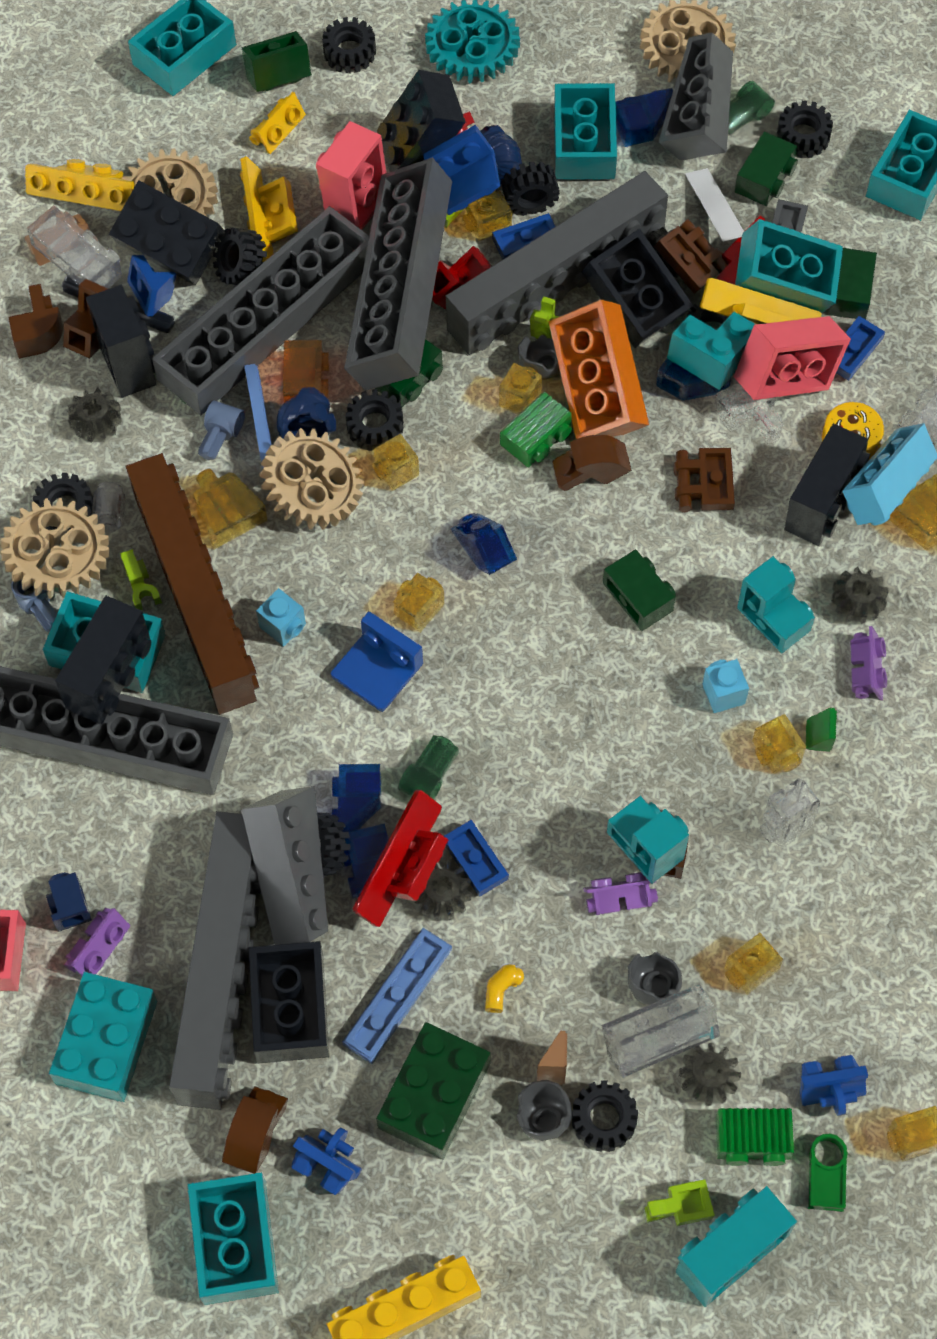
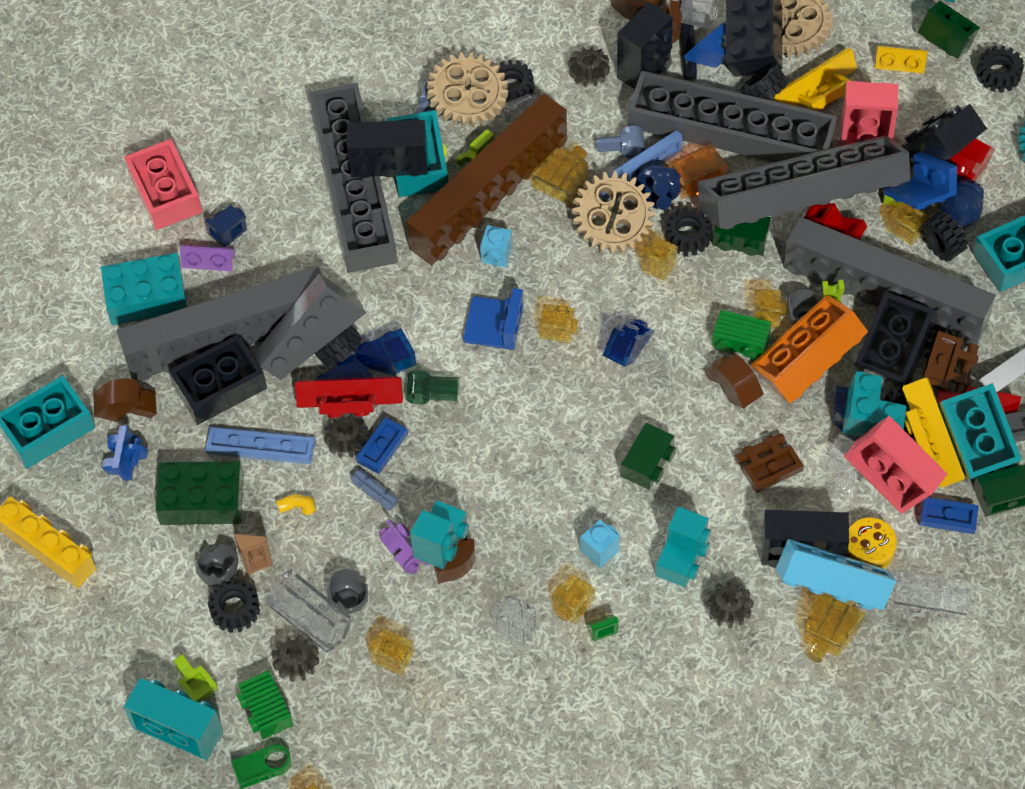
camera: 65 degrees right, 5 degrees down
blue plate [492,213,556,260] -> none
blue hips [800,1055,868,1116] -> none
medium lavender hinge [850,626,887,700] -> none
none -> sand blue axle [351,470,398,510]

